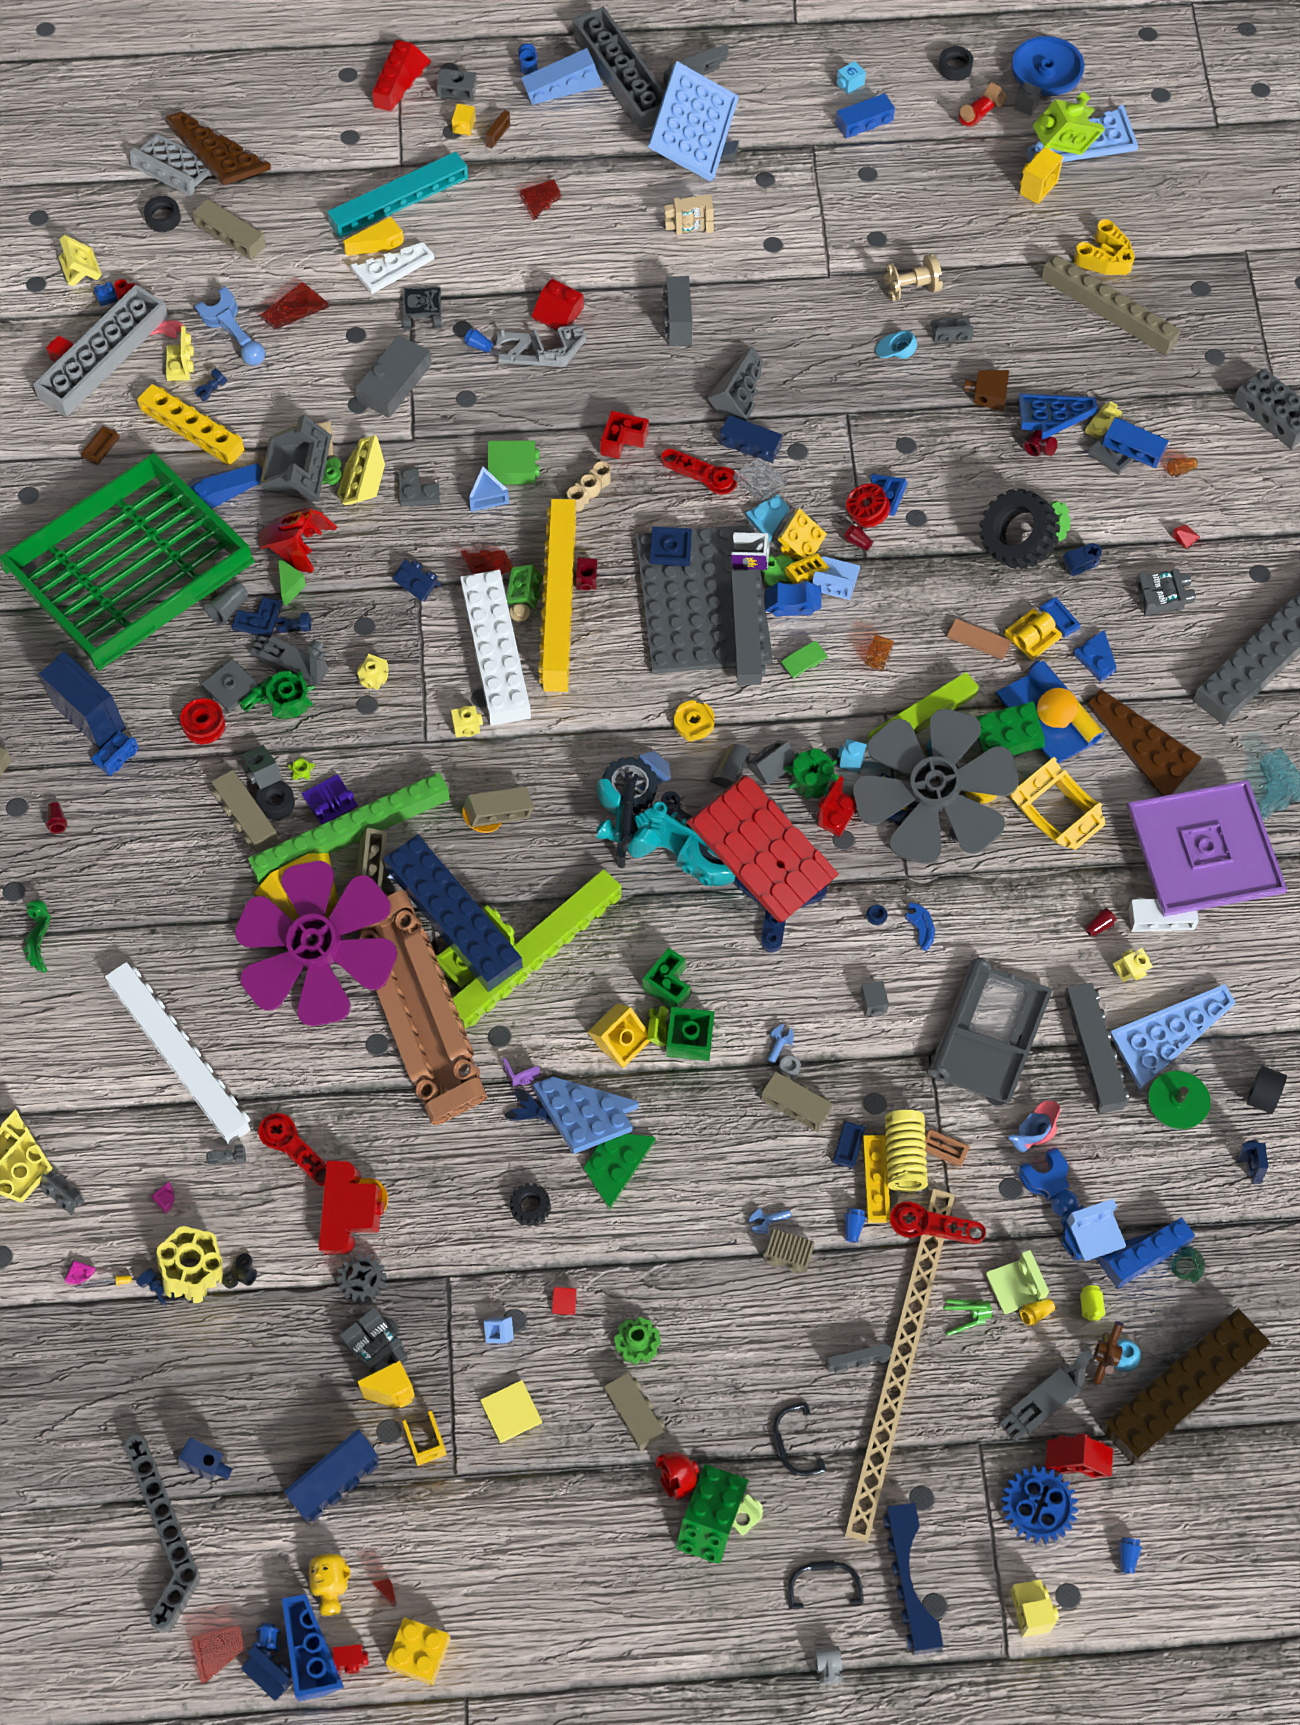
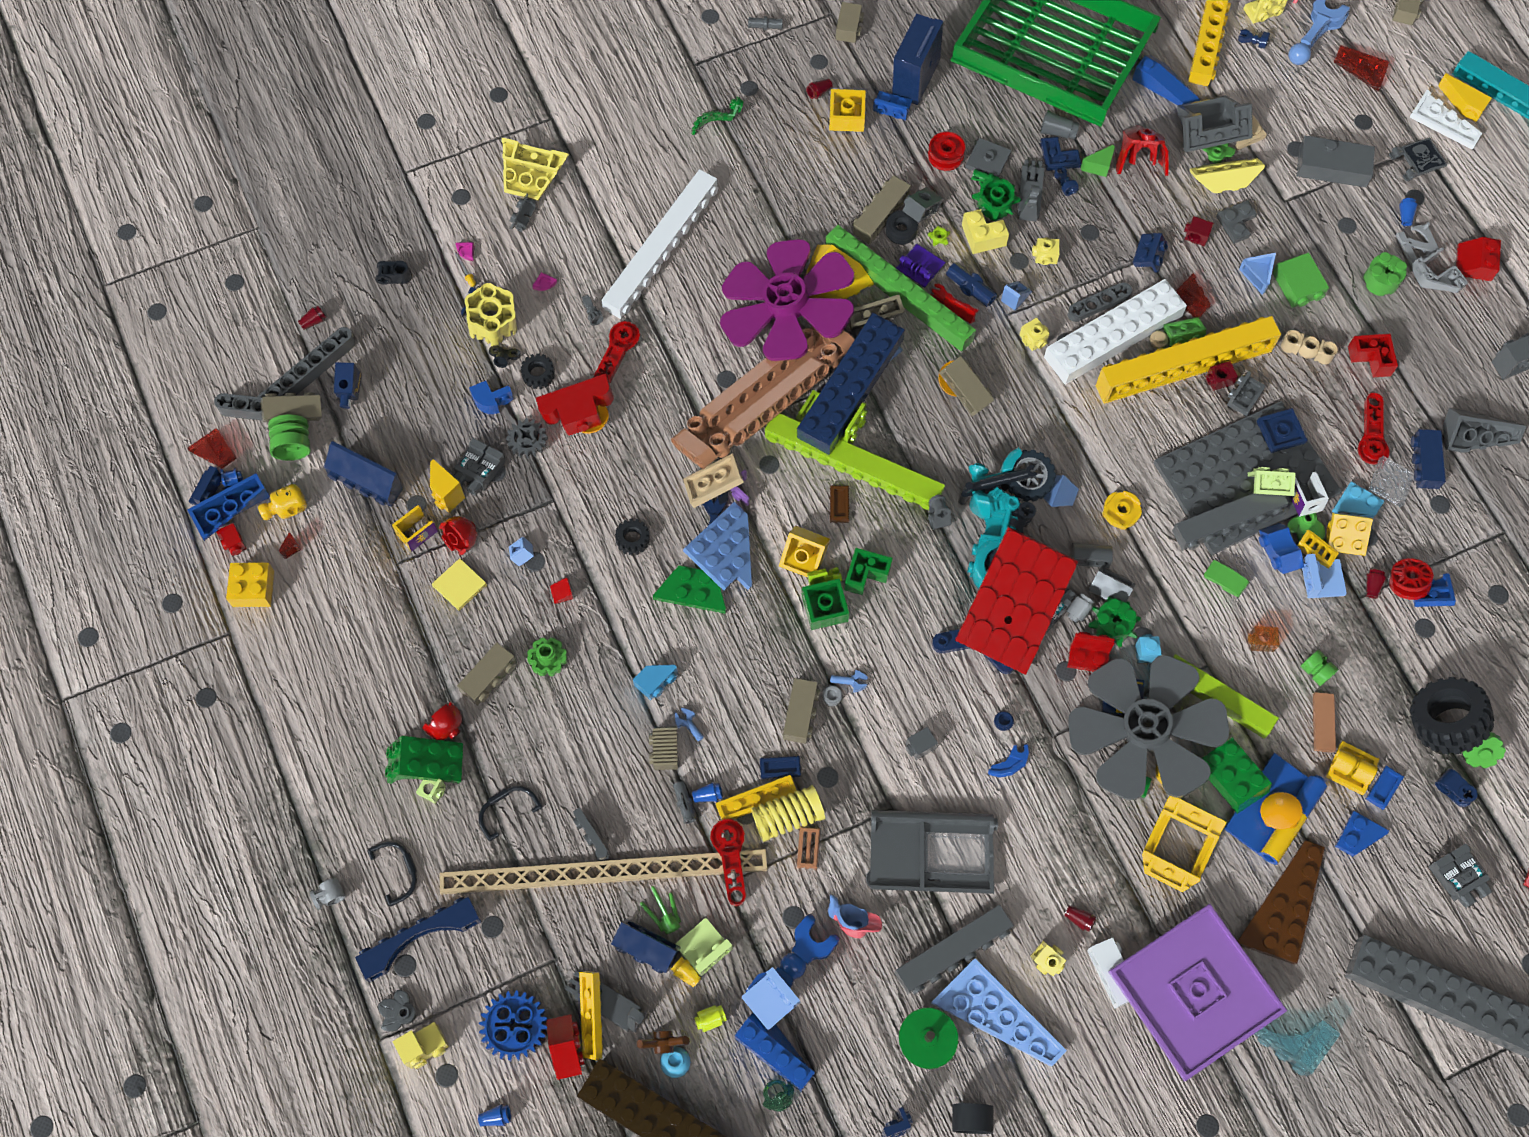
camera: 70 degrees right, 5 degrees up
none -> dark tan brick [261,392,322,423]
none -> bright green wheel [268,414,310,461]
none -> dark red cone [298,305,326,330]
none -> black piece [375,261,412,285]
none -> dark grey plate [378,990,416,1032]
none -> red cylinder [439,516,477,555]
none -> blue brick [469,381,514,414]
none -> black tyre [521,353,555,389]
none -> yellow plate [579,971,603,1060]
none -> dark blue brick [611,918,681,973]
none -> dark azure slope [633,665,678,701]
none -> dark grey pin [673,781,696,824]
none -> tan plate [683,453,744,508]
none -> yellow brick [829,89,866,132]
none -> reddish brown tile [830,485,849,523]
none -> dark grey piece [928,495,952,530]
none -> red arm [930,284,978,324]
none -> dark blue piece [946,262,997,307]
none -> light yellow brick [962,209,1009,254]
none -> medium blue slope [1001,281,1032,311]
none -> light grey brick [1066,593,1094,623]
none -> dark grey beam [1067,283,1132,322]
none -> dark red brick [1184,216,1214,247]
none -> dark grey bracket [1227,370,1266,416]
none -> yellowish green bracket [1248,467,1295,496]
none -> bright green wheel [1300,650,1339,686]
none -> bright green brick [1363,252,1407,296]

